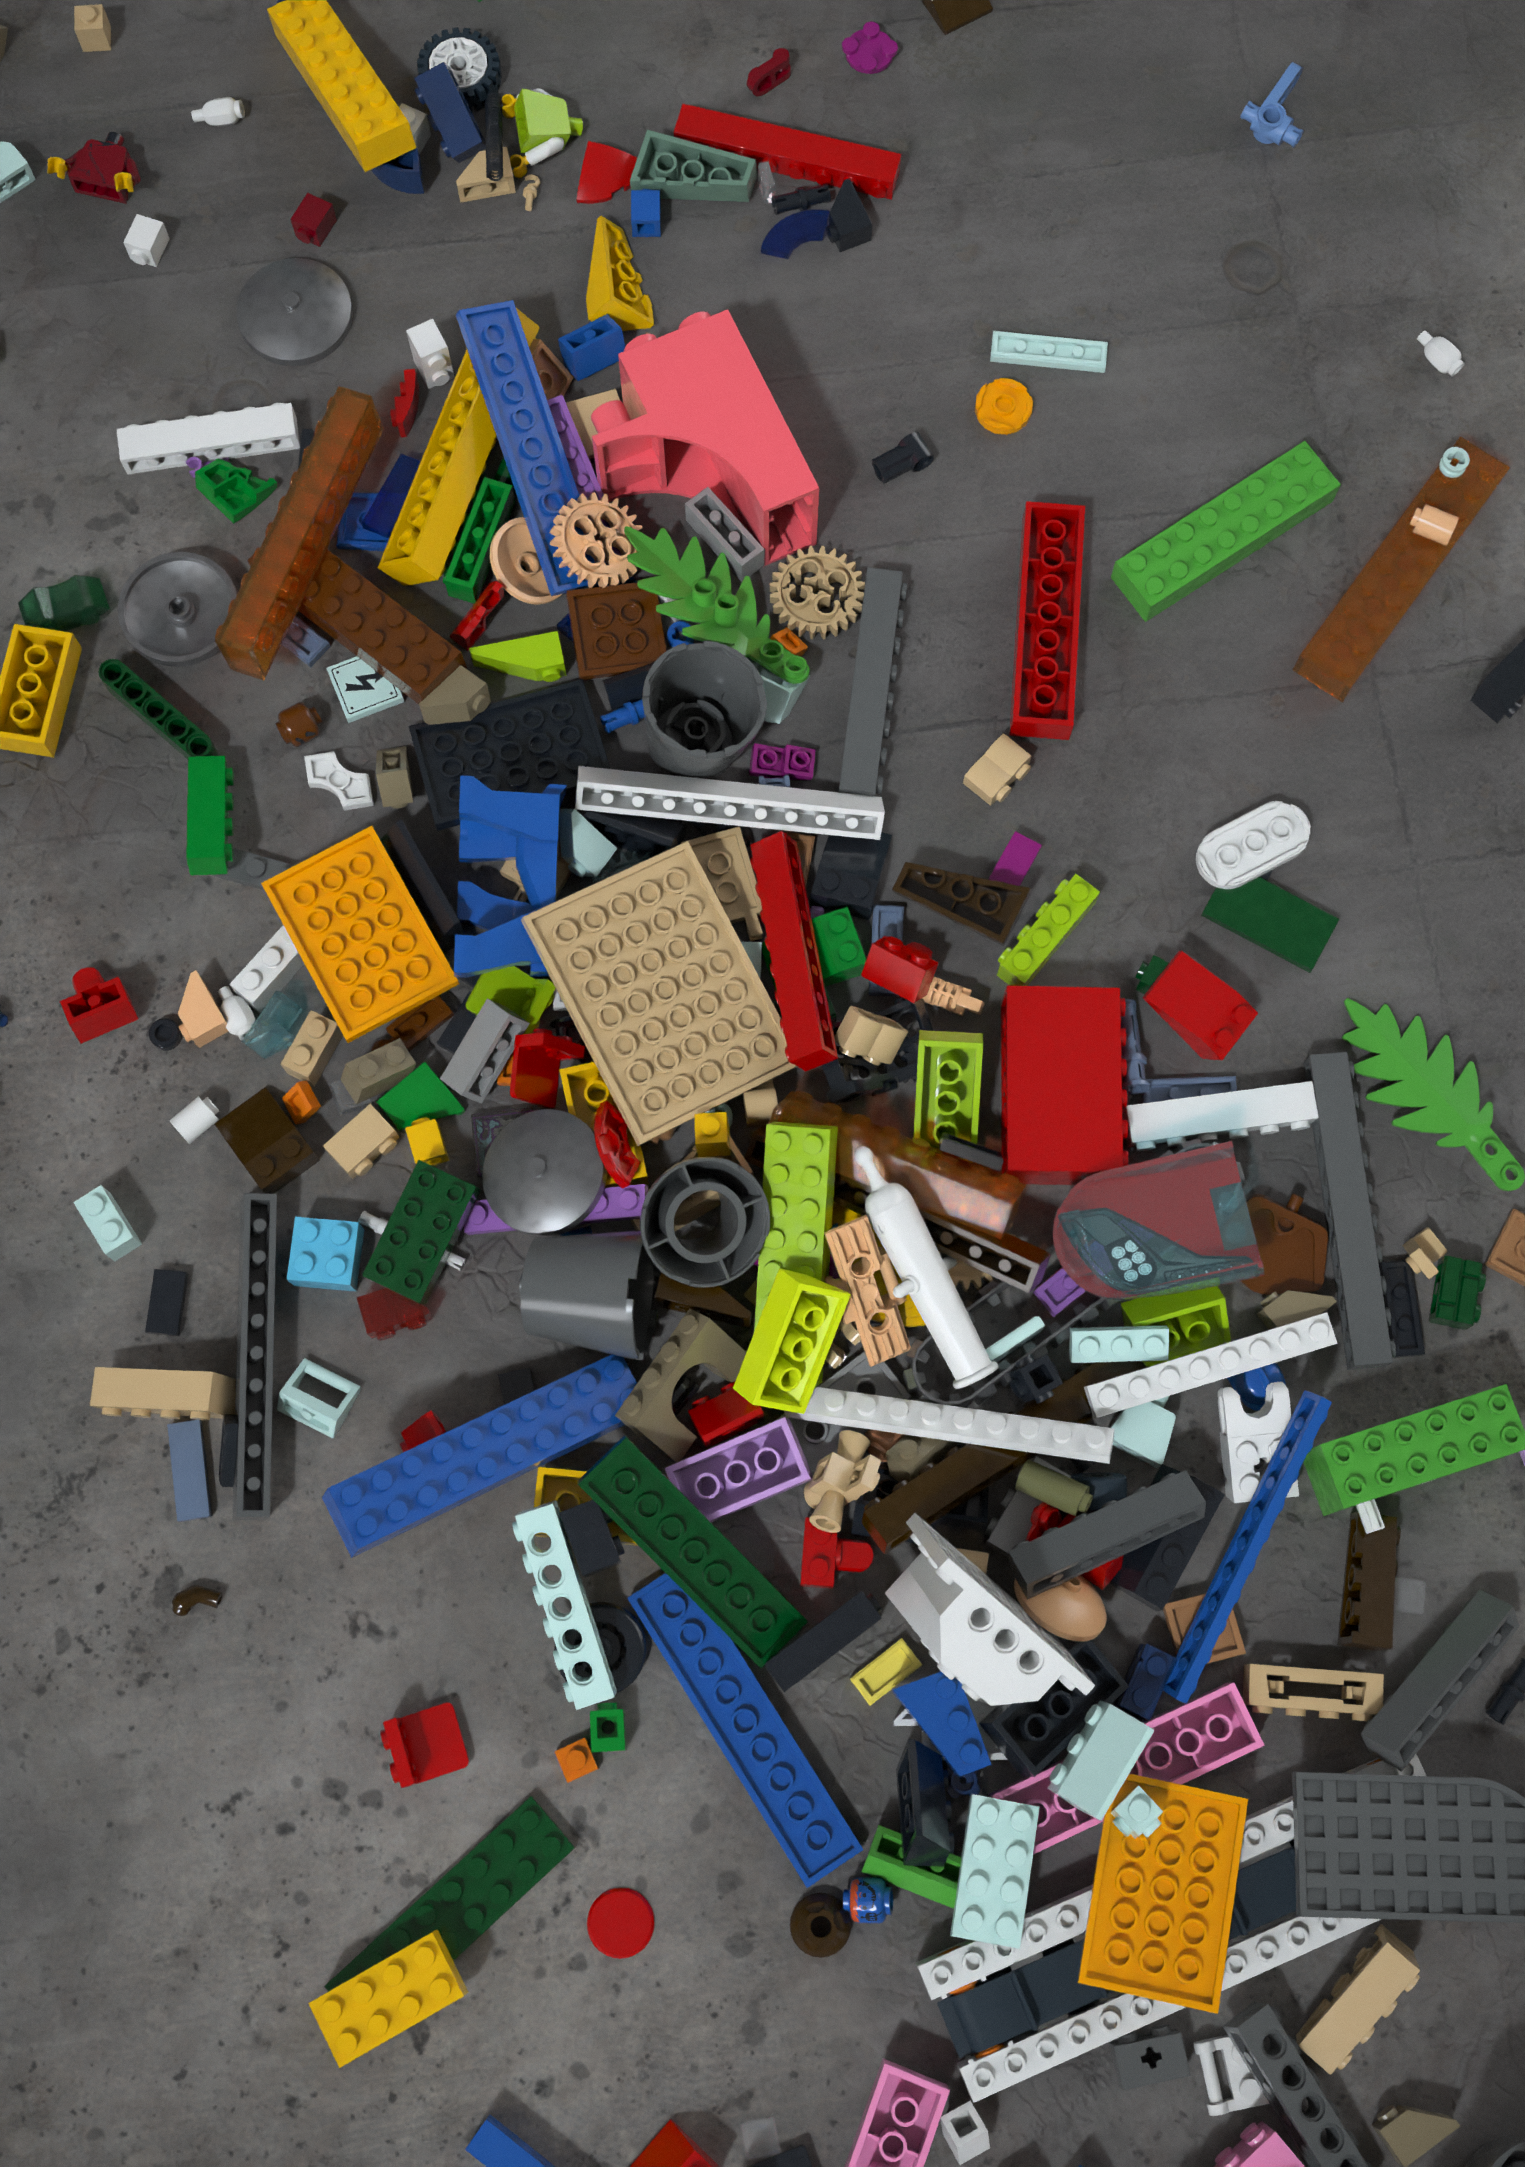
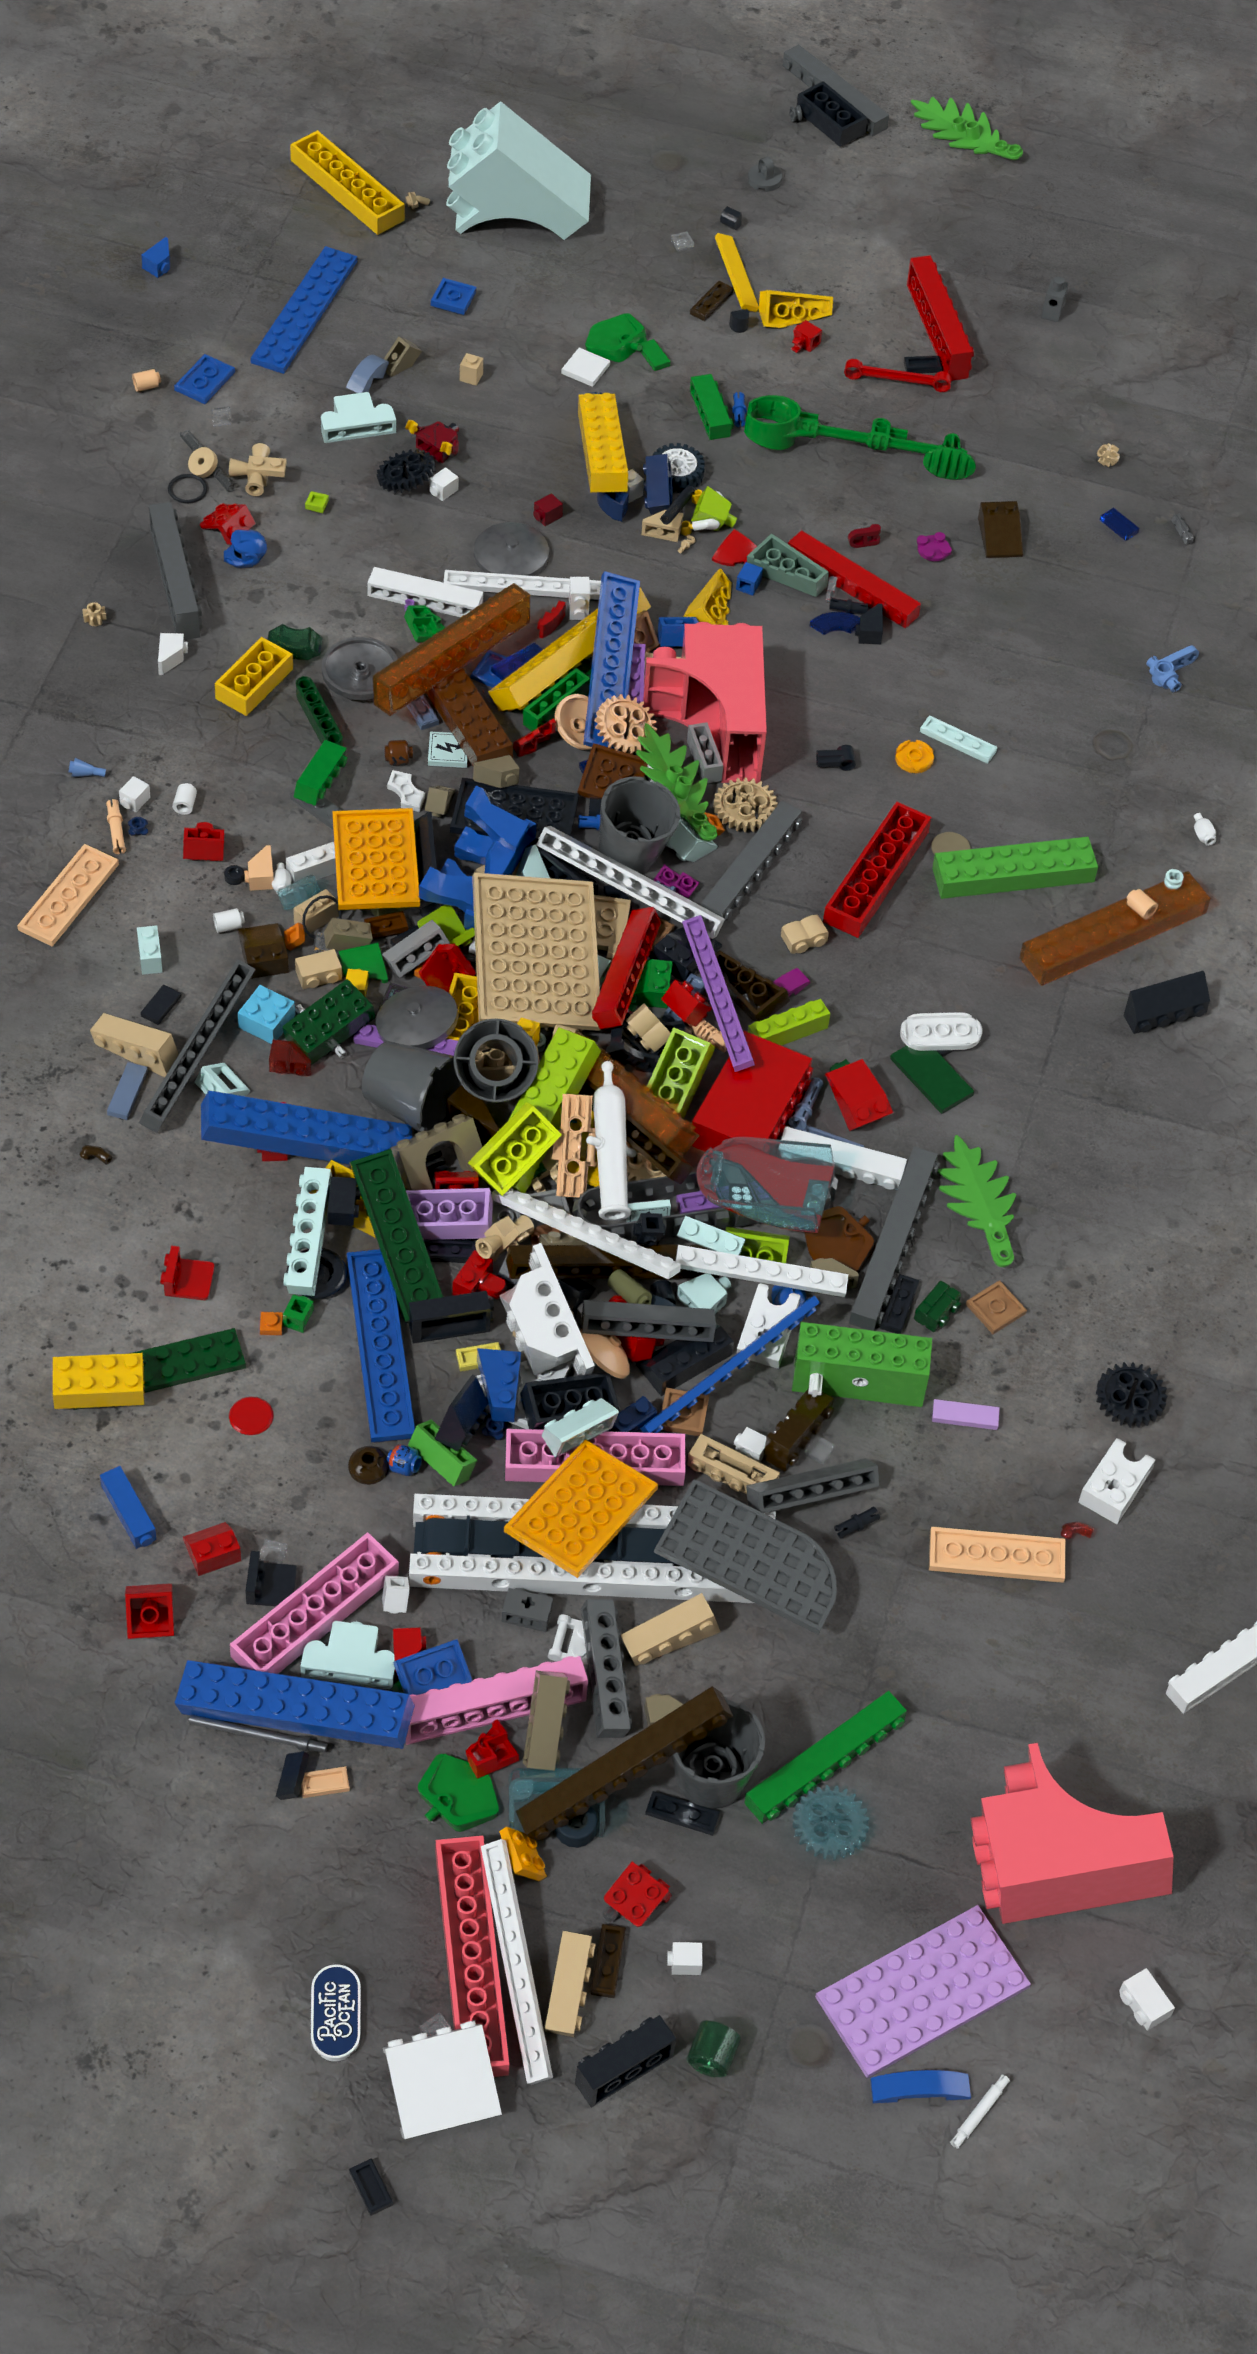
camera: 20 degrees right, 20 degrees down
white plant [191,97,245,126] -> none
black tile [218,1414,239,1487] -> none
lime slope [469,631,567,682] -> none
red tile [594,1100,641,1189] -> none
black tile [938,1132,1004,1171] -> none
light aqua plate [950,1794,1040,1949] -> none
light aqua brick [1110,1785,1163,1839] -> none
tan bracket [1402,1227,1447,1279] -> none
none -> white brick [172,783,197,815]
none -> black piece [302,895,342,939]
none -> black gear [376,449,436,493]
none -> black tile [423,1239,477,1263]
none -> white plate [444,570,601,600]
none -> medium lavender plate [682,915,755,1072]
none -> white brick [734,1427,766,1463]
none -> dark tan piece [931,832,970,855]

